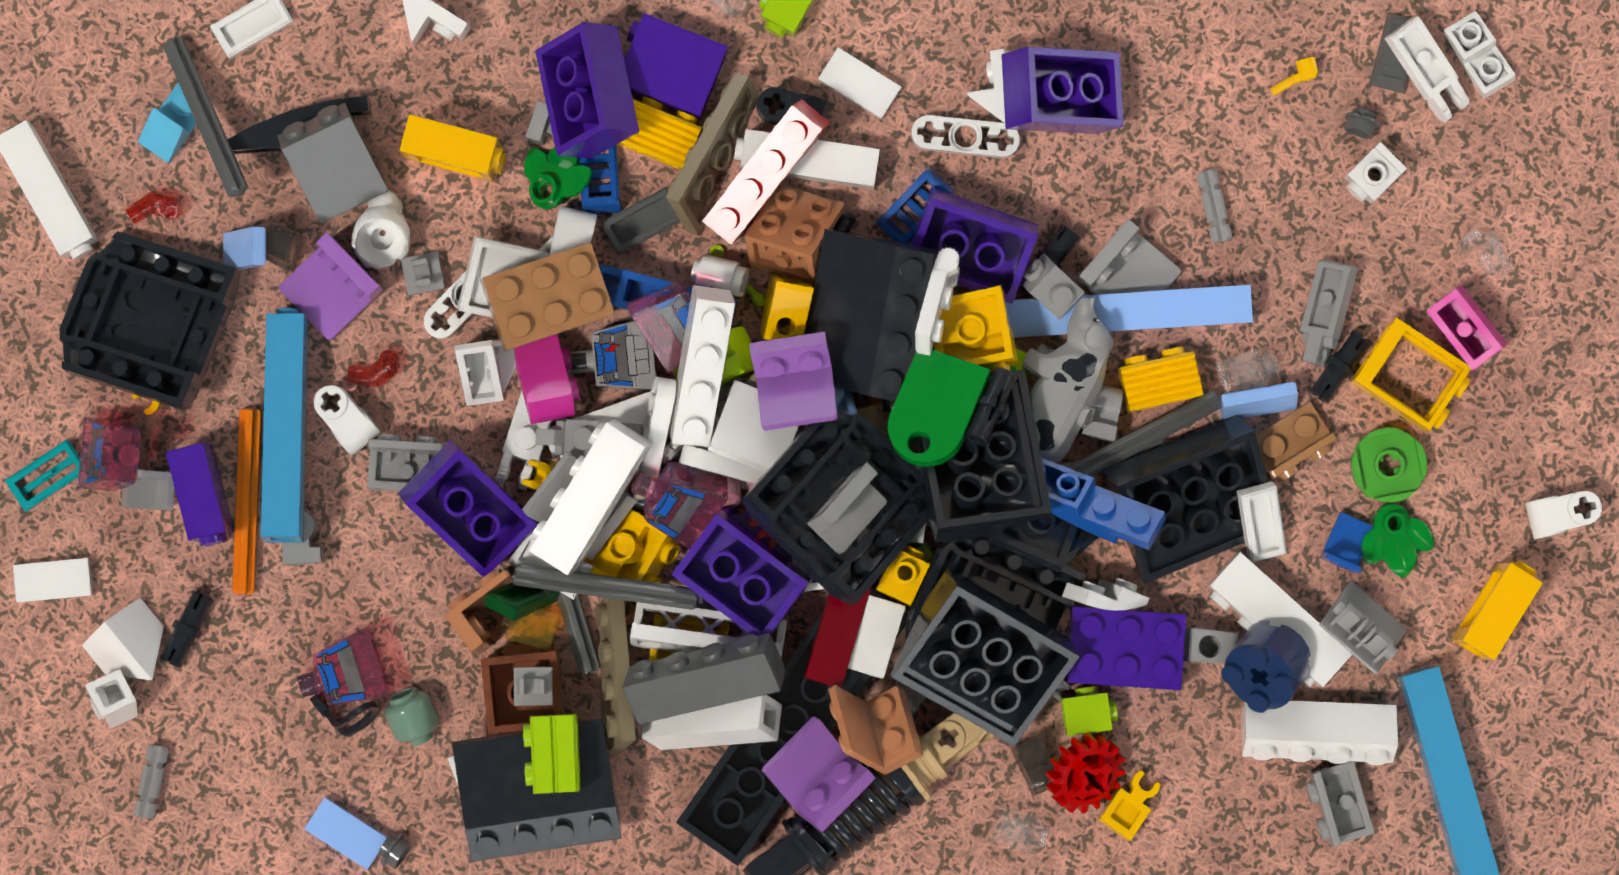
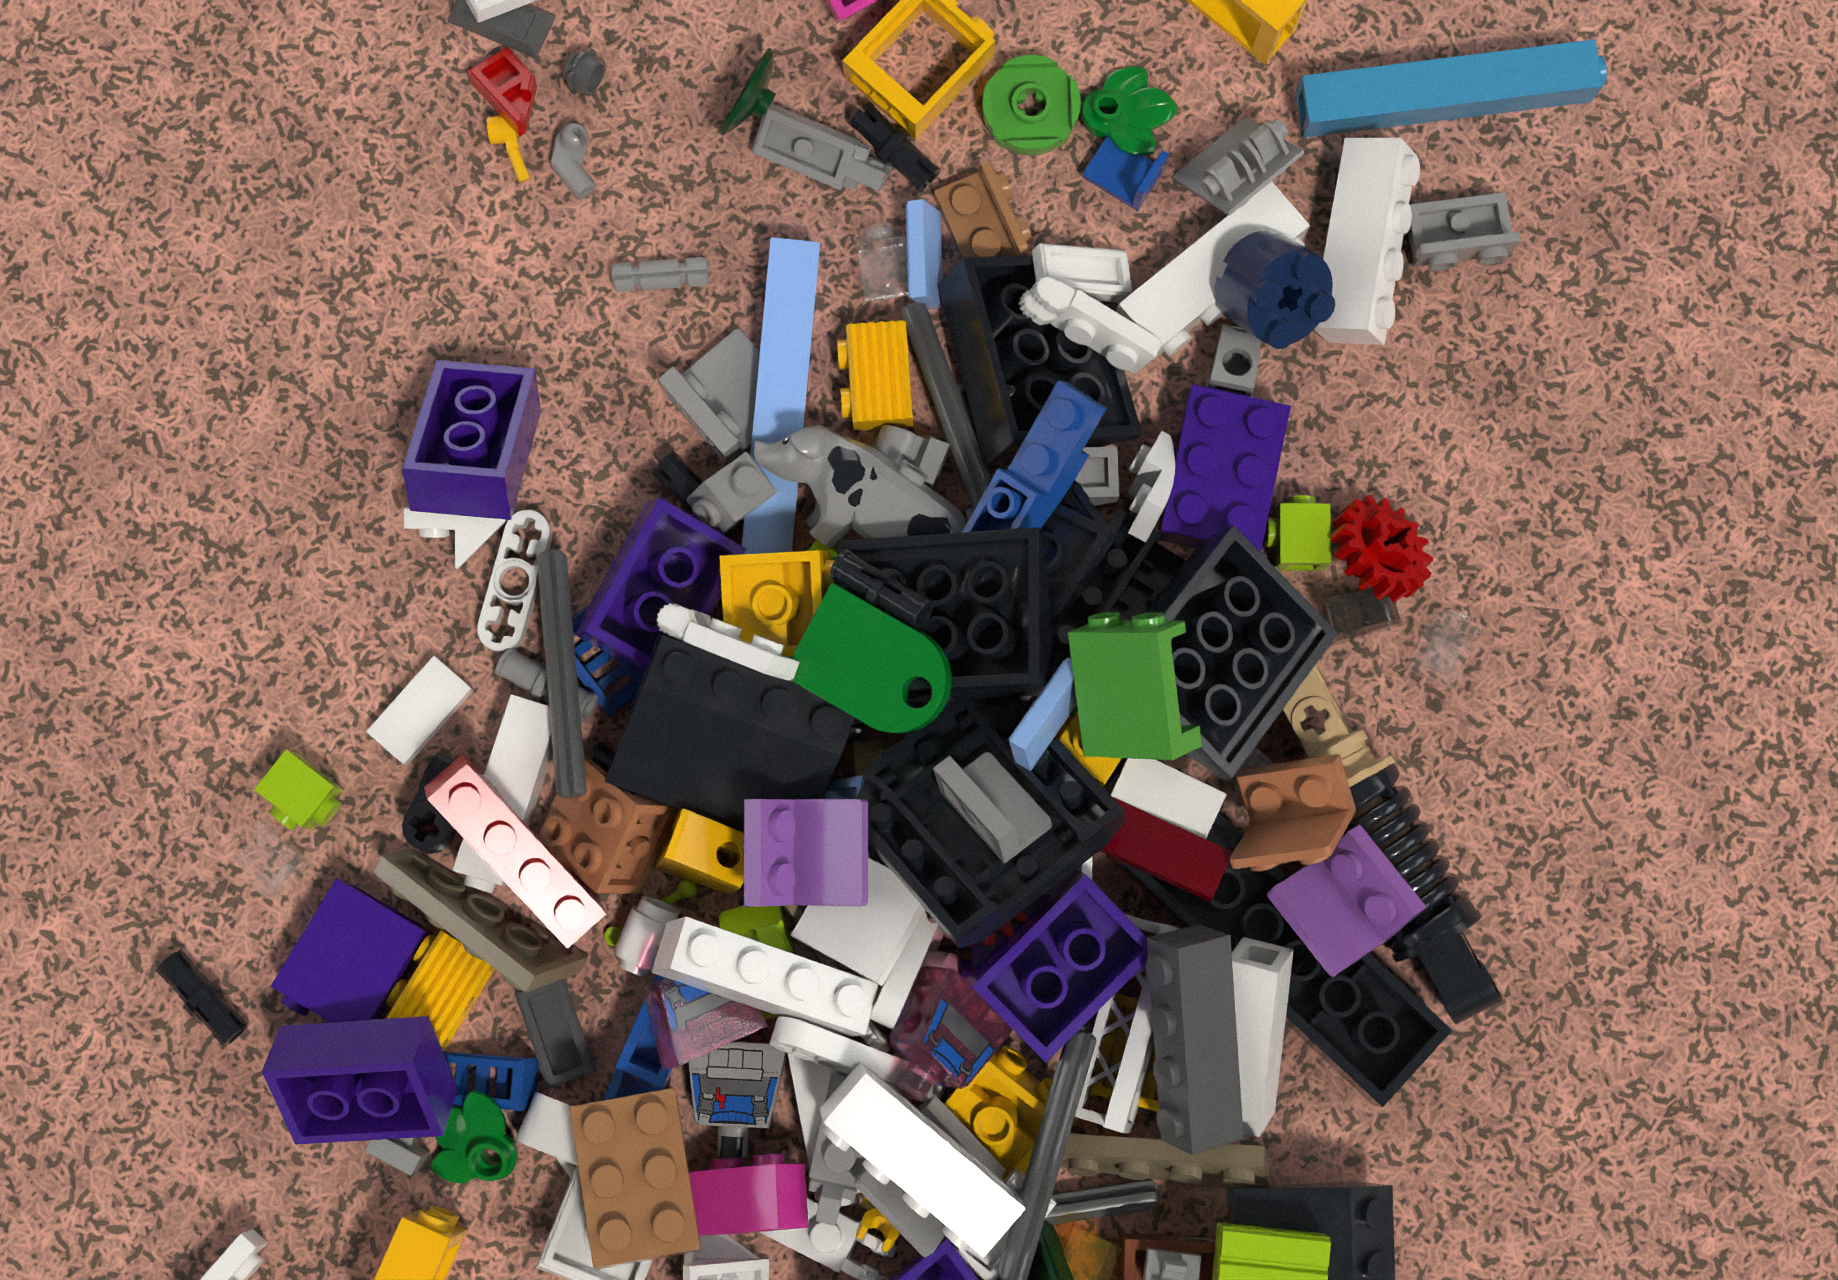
camera: 80 degrees left, 5 degrees down
yellow plate [1097,770,1161,841] -> none
white brick [1344,142,1407,204] -> none
none -> red tile [467,47,537,136]
none -> light grey pin [495,648,598,723]
none -> dark grey axle [537,550,587,798]
none -> light grey arm [551,123,597,200]
none -> dark green dish [717,48,776,136]
none -> light blue tile [1009,657,1077,771]
none -> white hinge [1019,276,1162,374]
none -> bright green panel [1068,612,1202,760]
none -> light grey panel [1075,446,1119,507]

